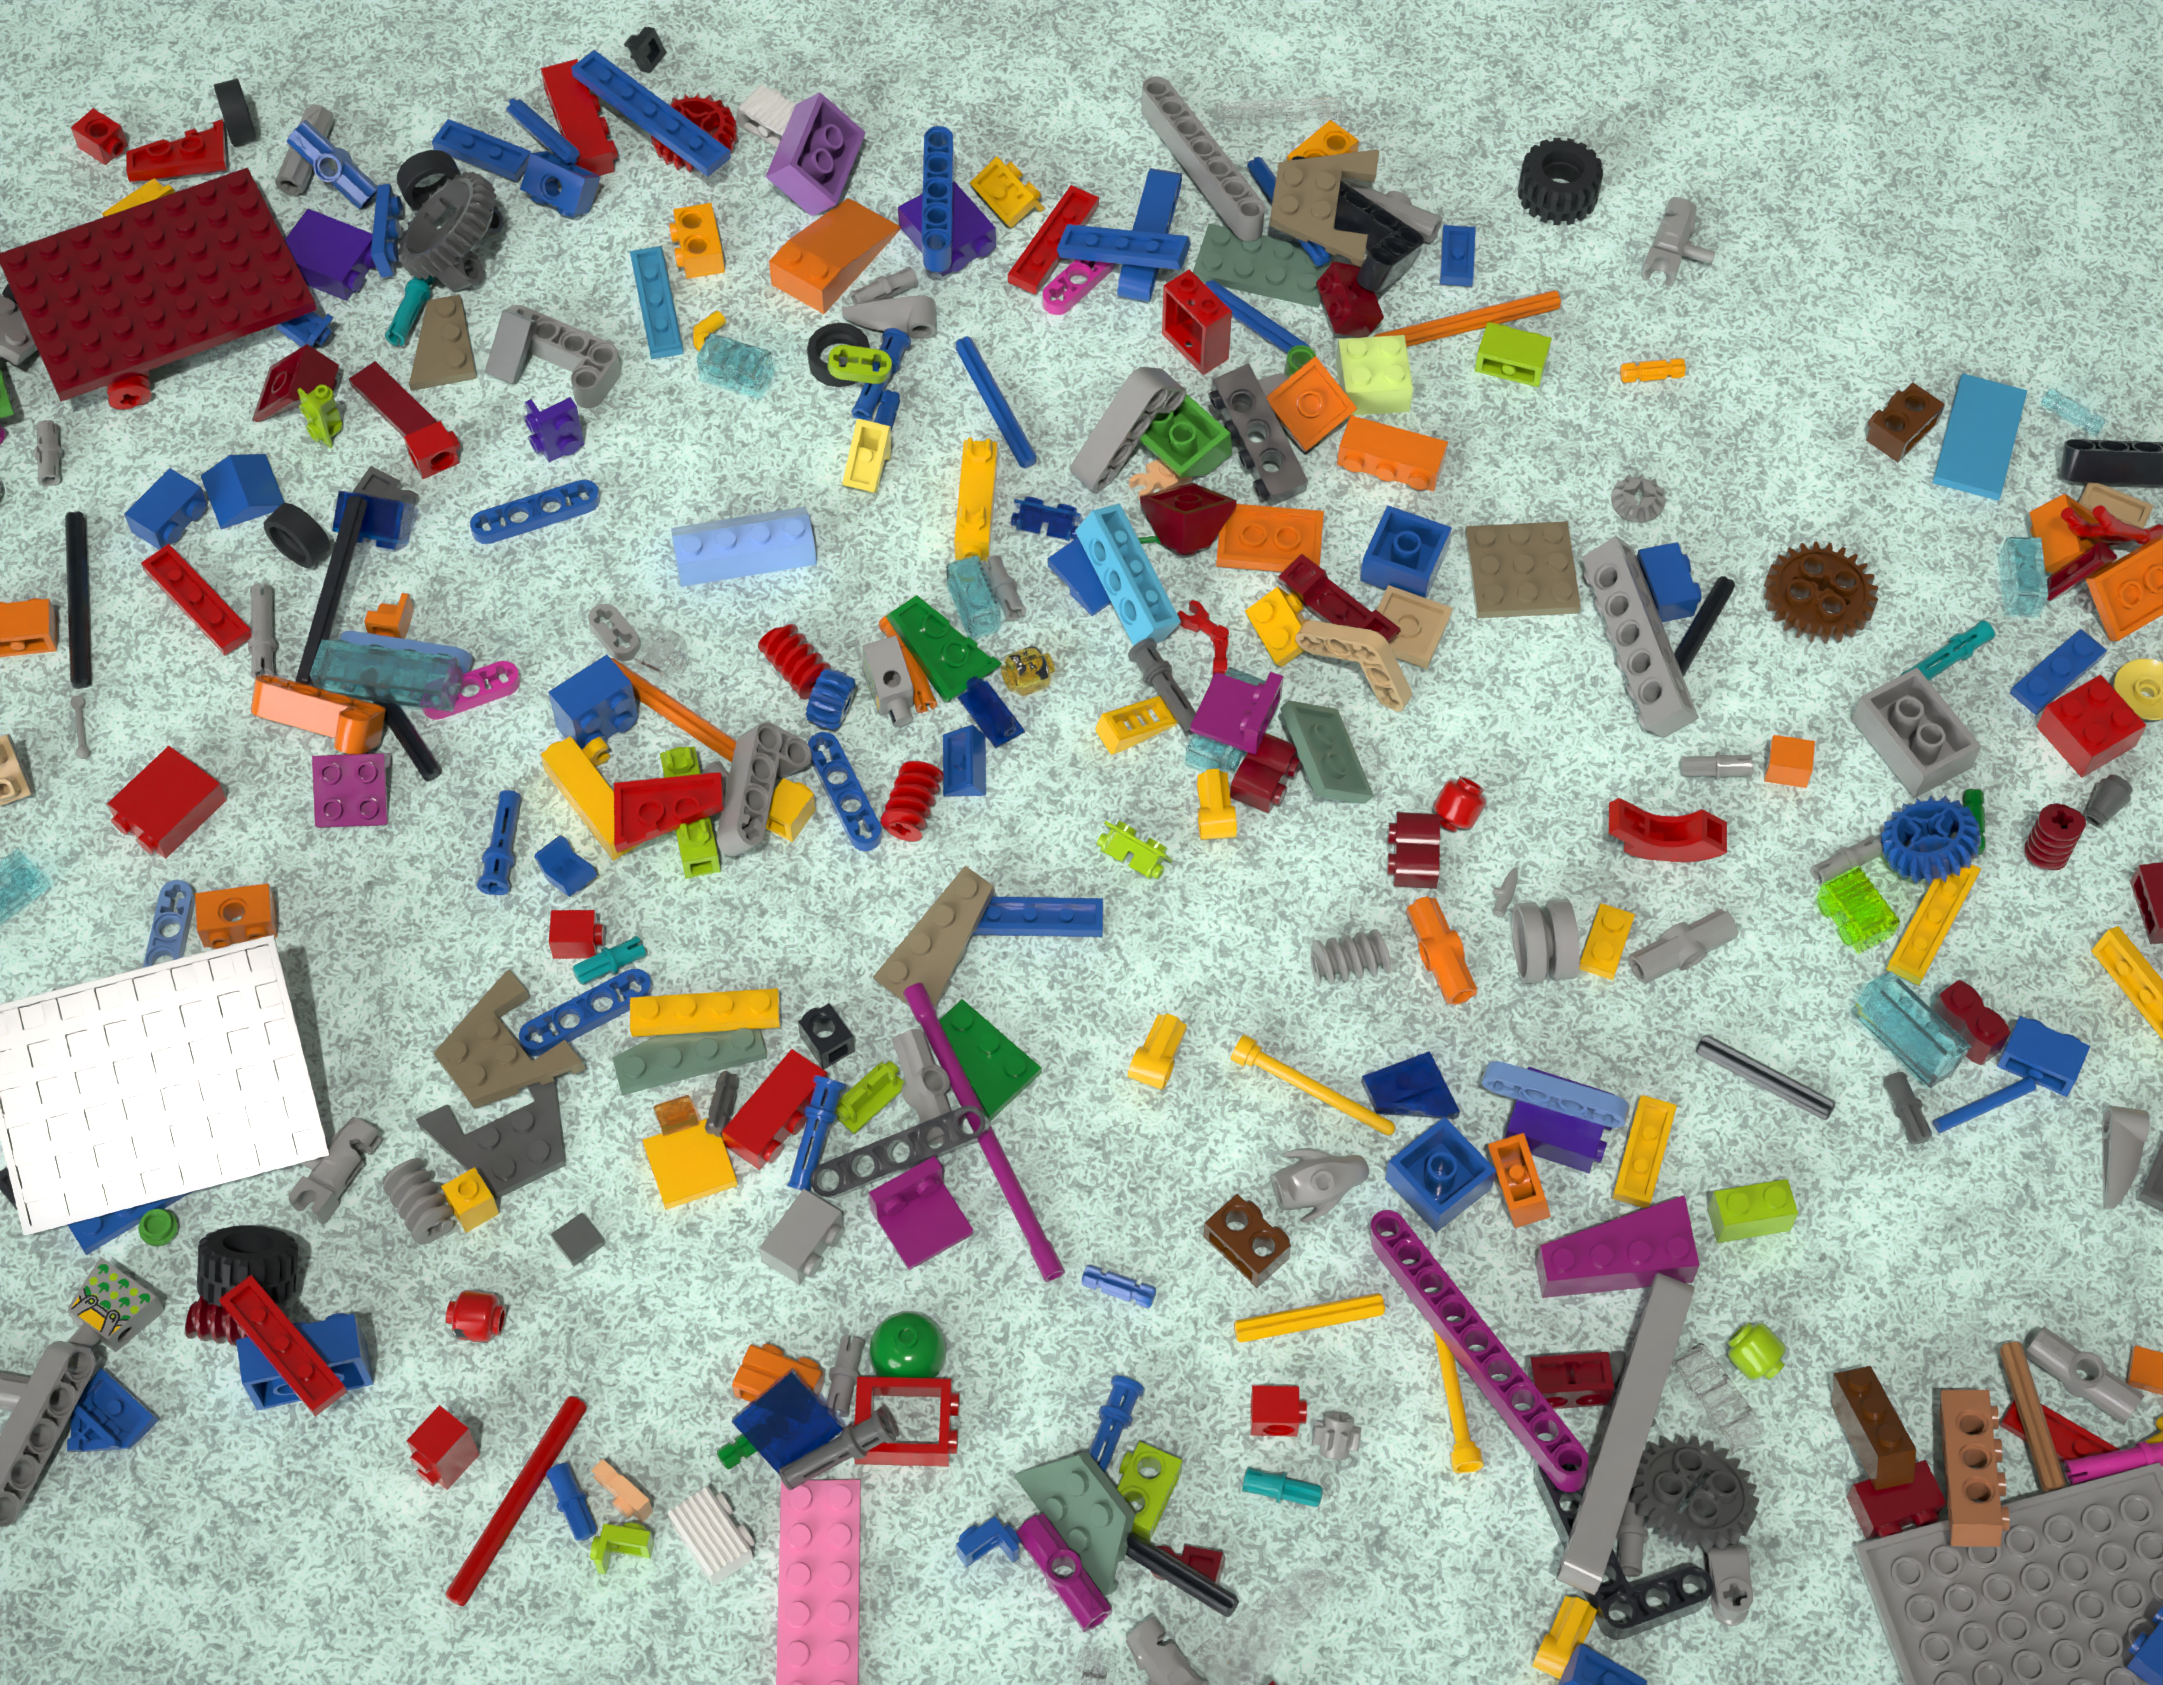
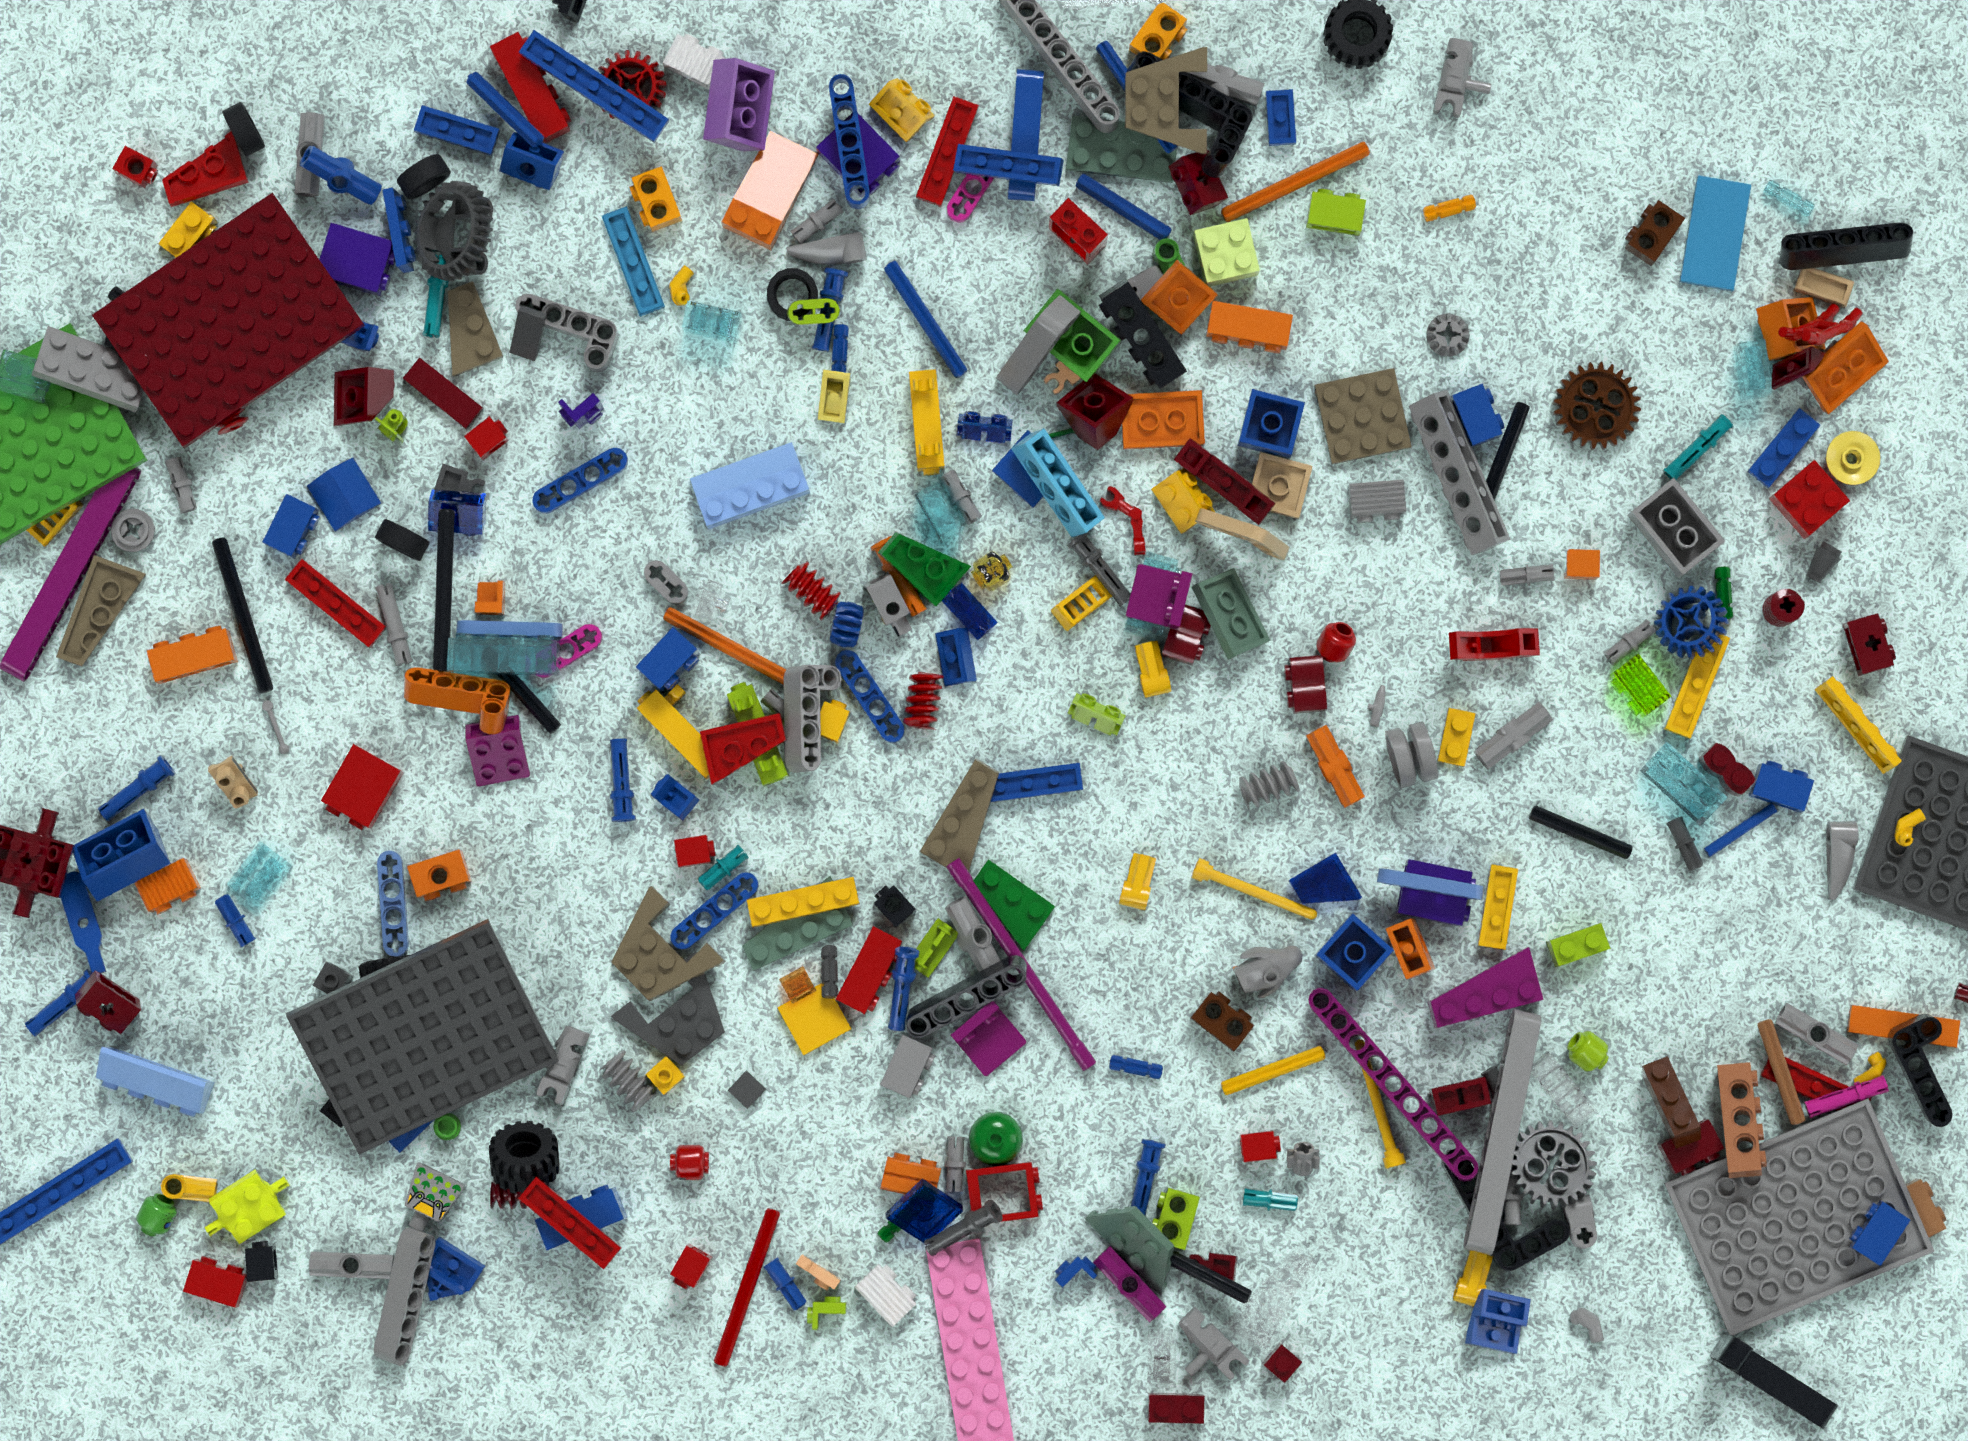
camera: 10 degrees left, 25 degrees up
none -> light grey brick [1348,479,1406,523]

